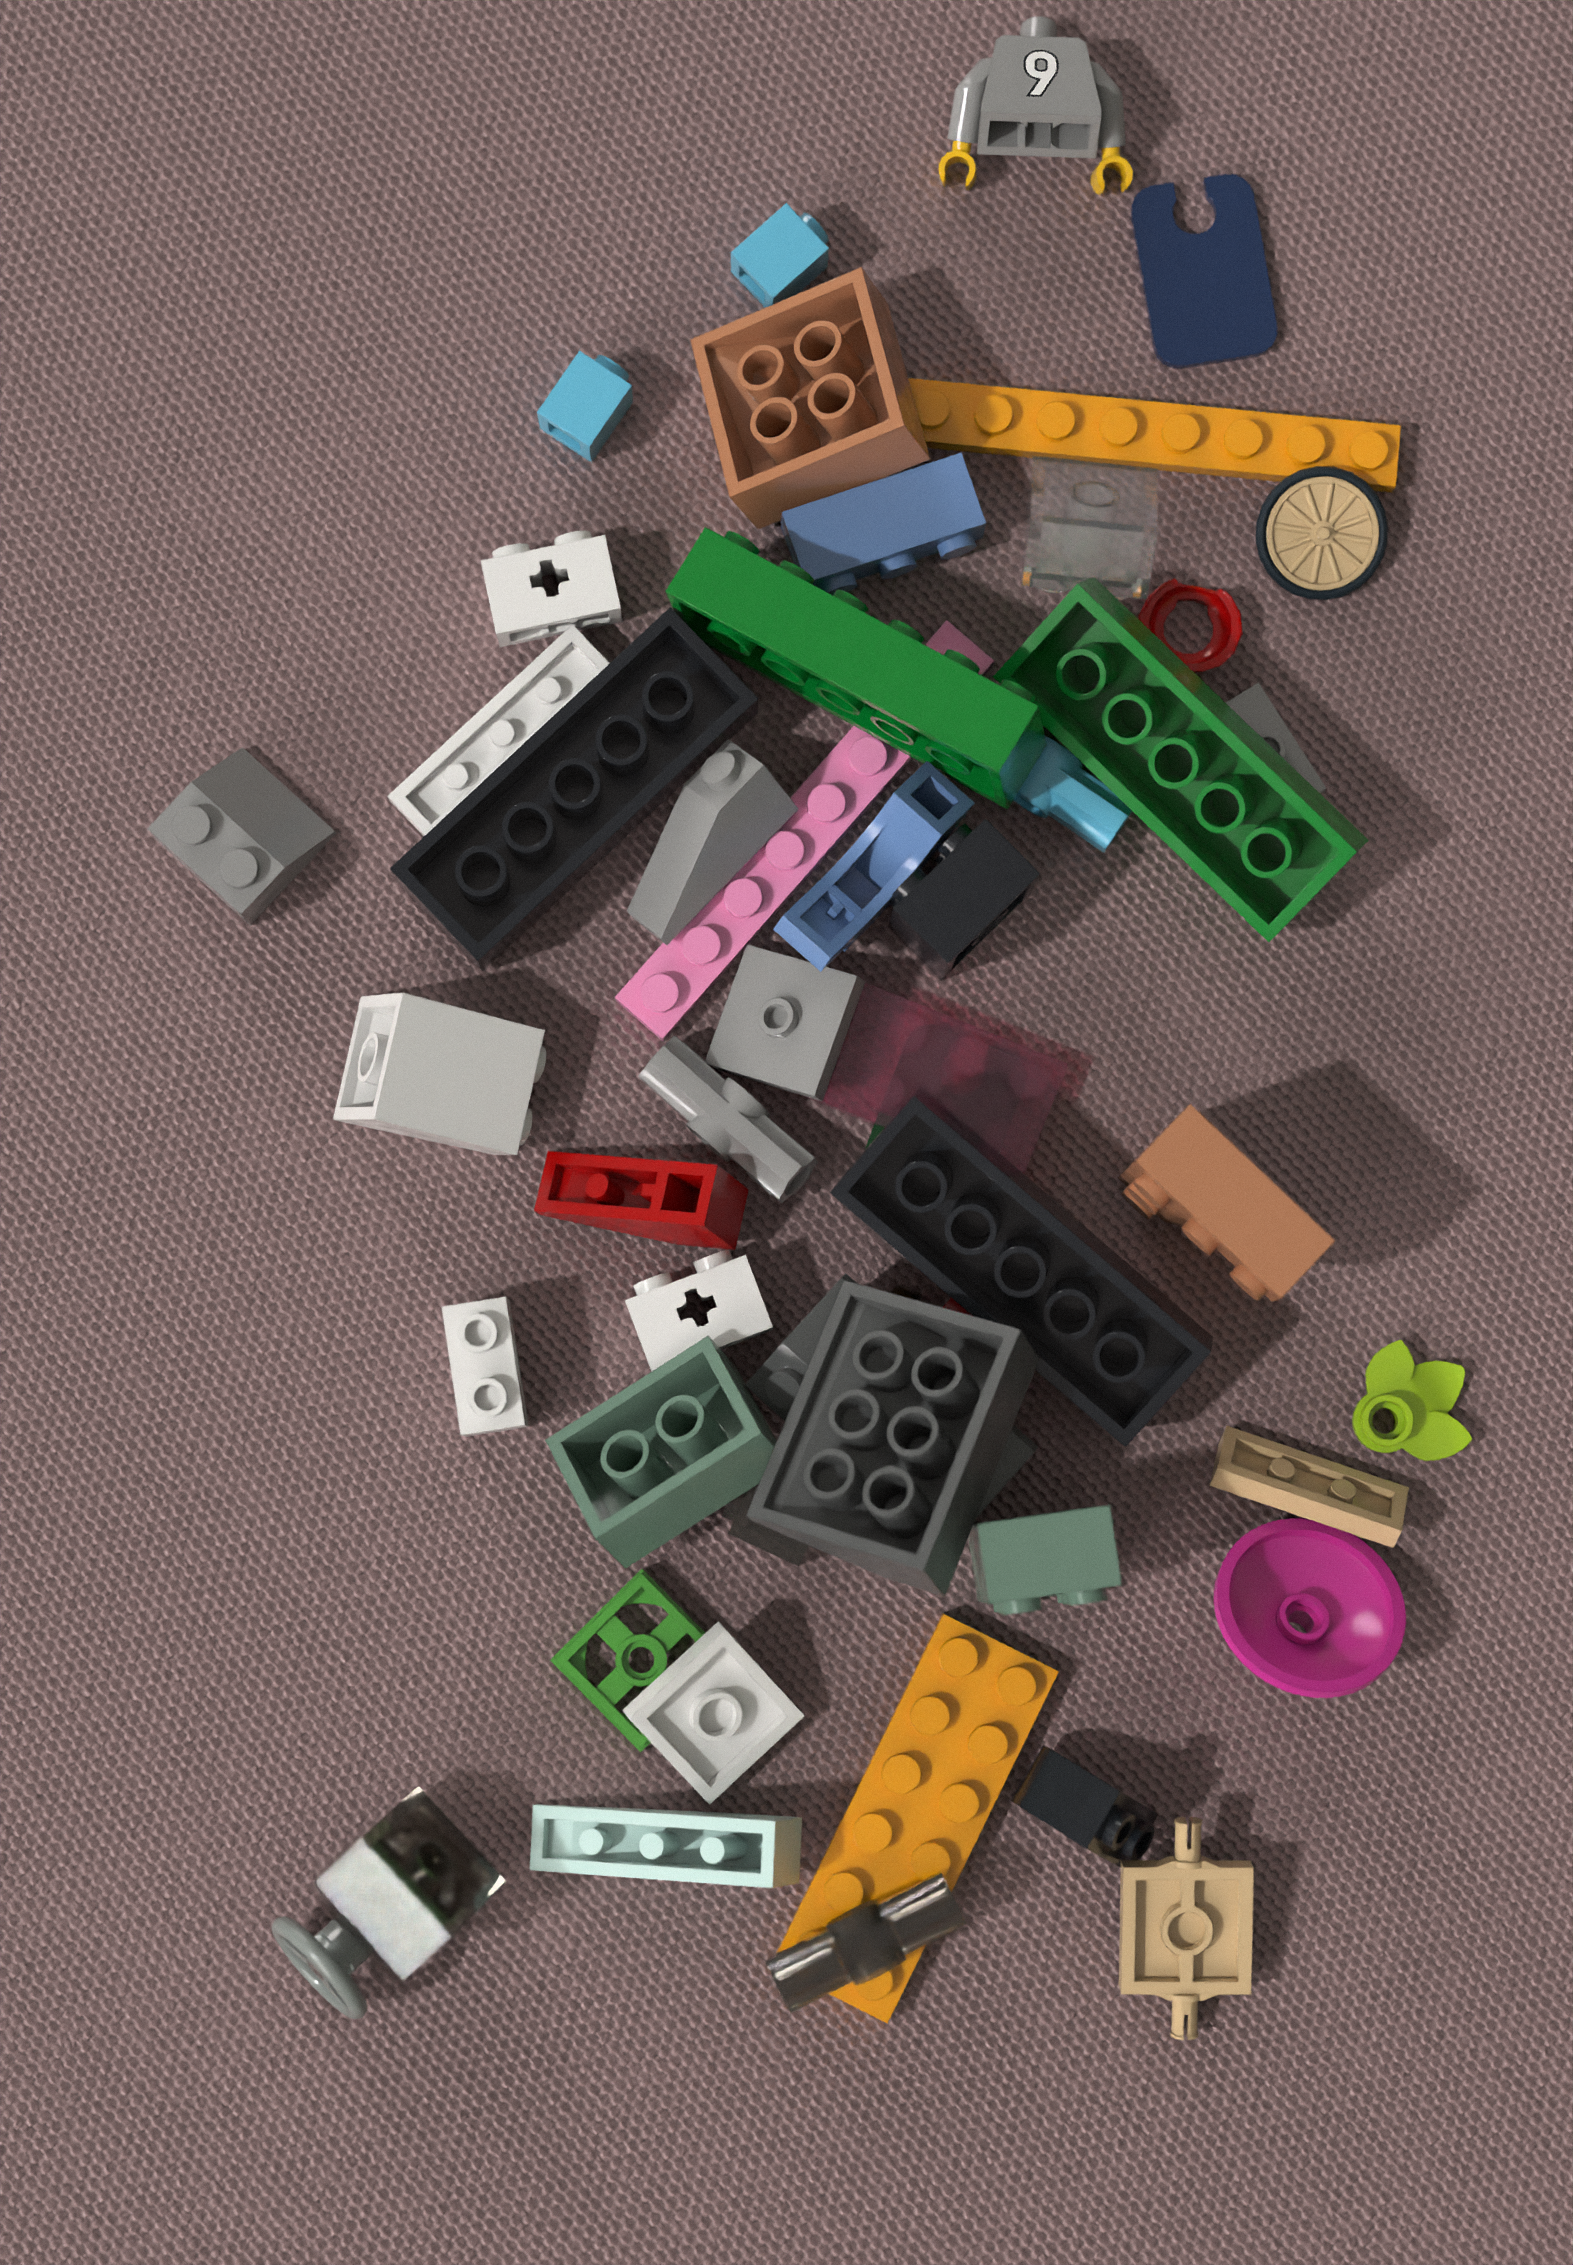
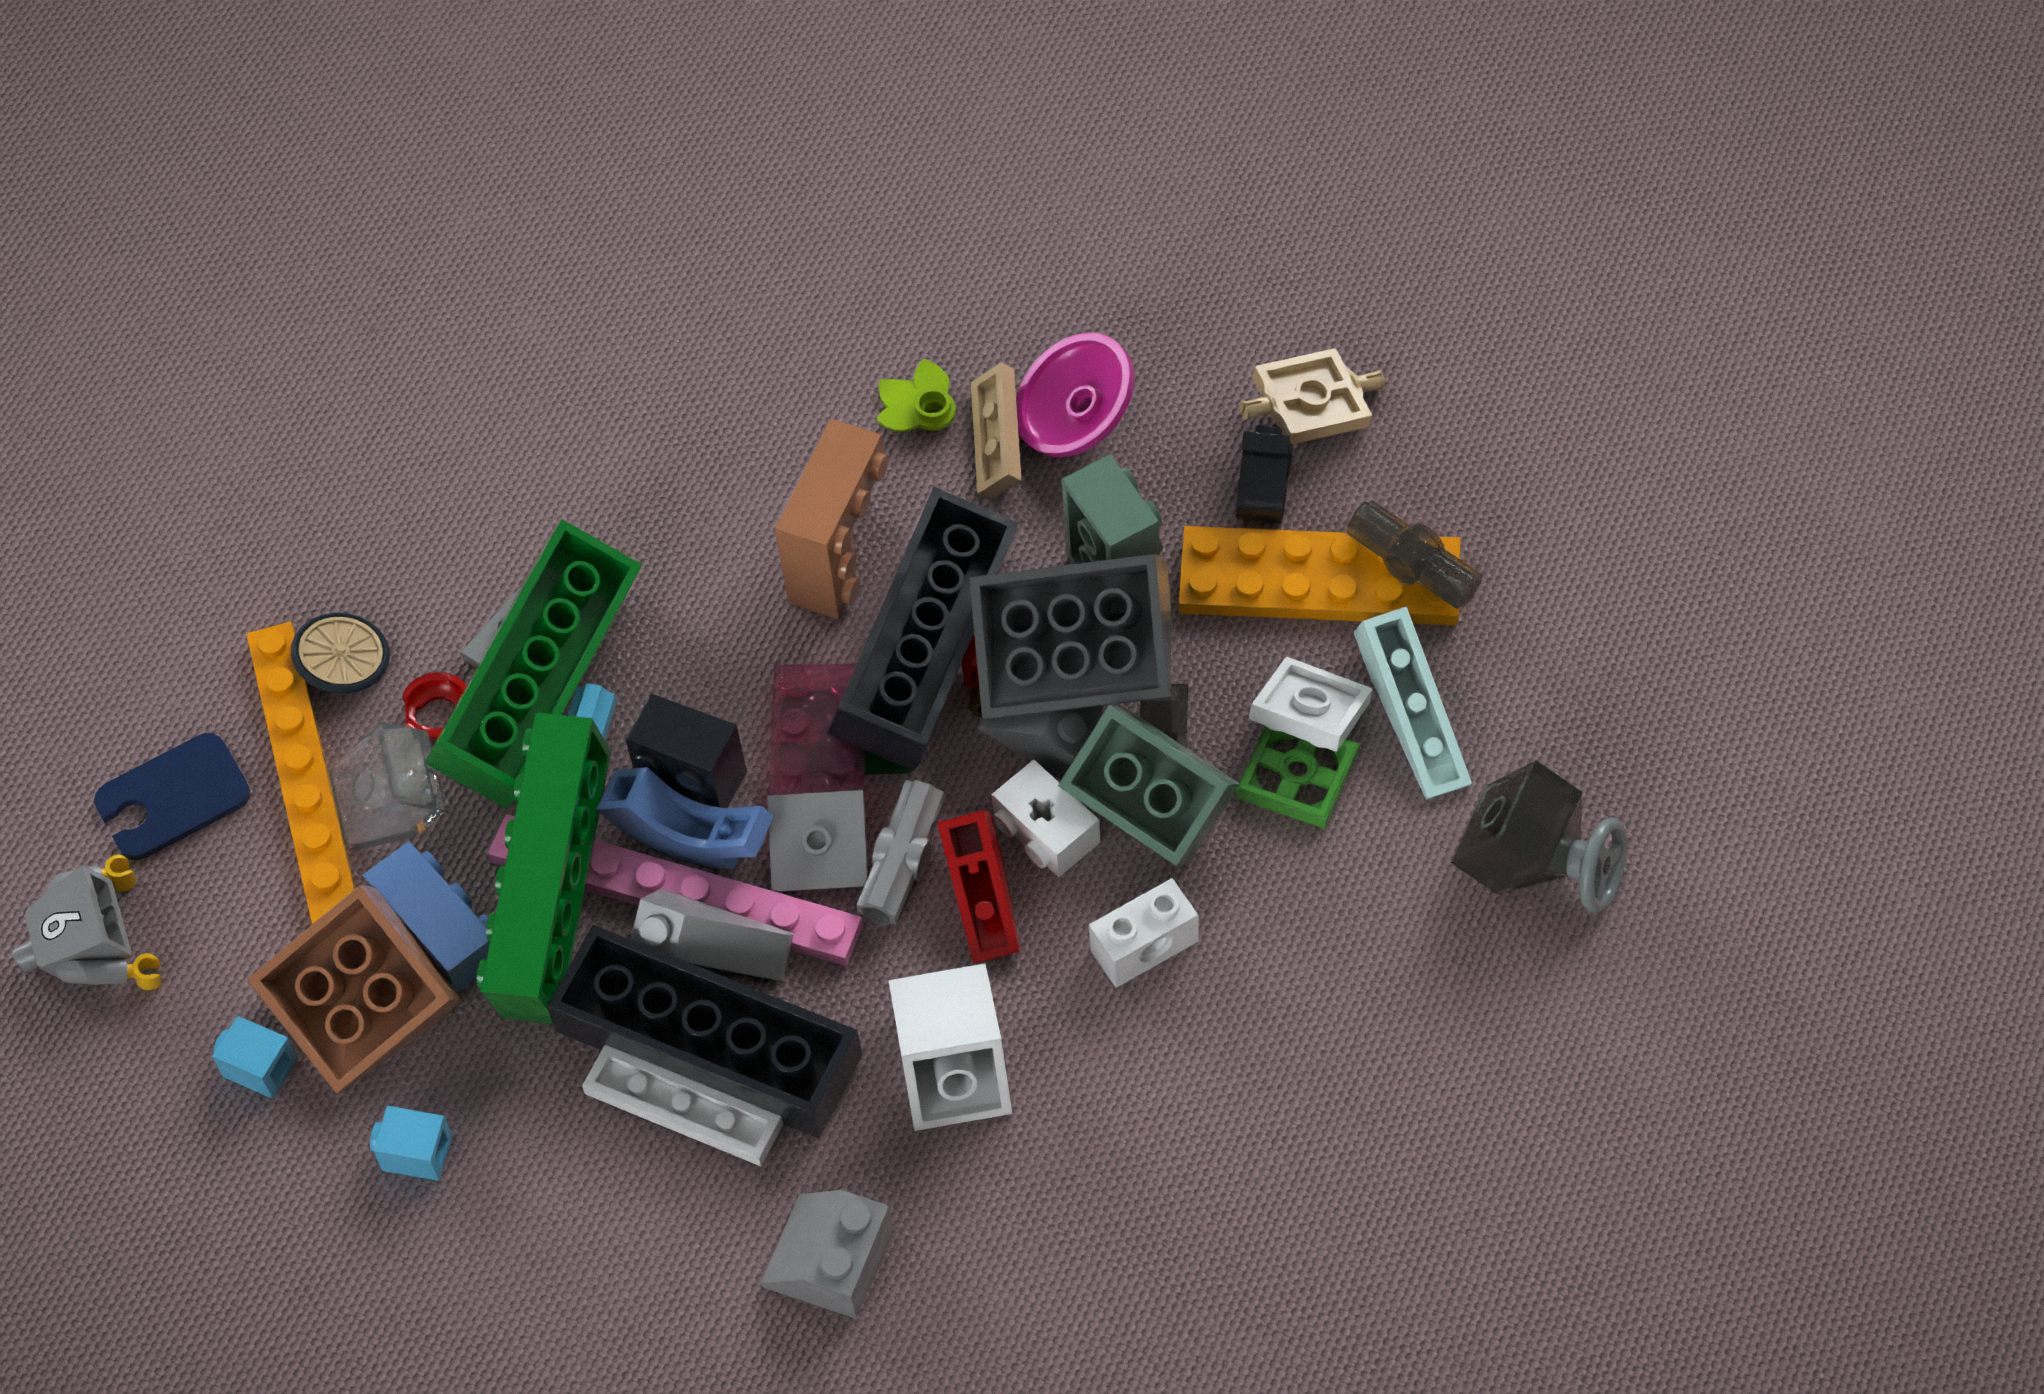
camera: 100 degrees left, 25 degrees down
white brick [480,531,622,647] -> none

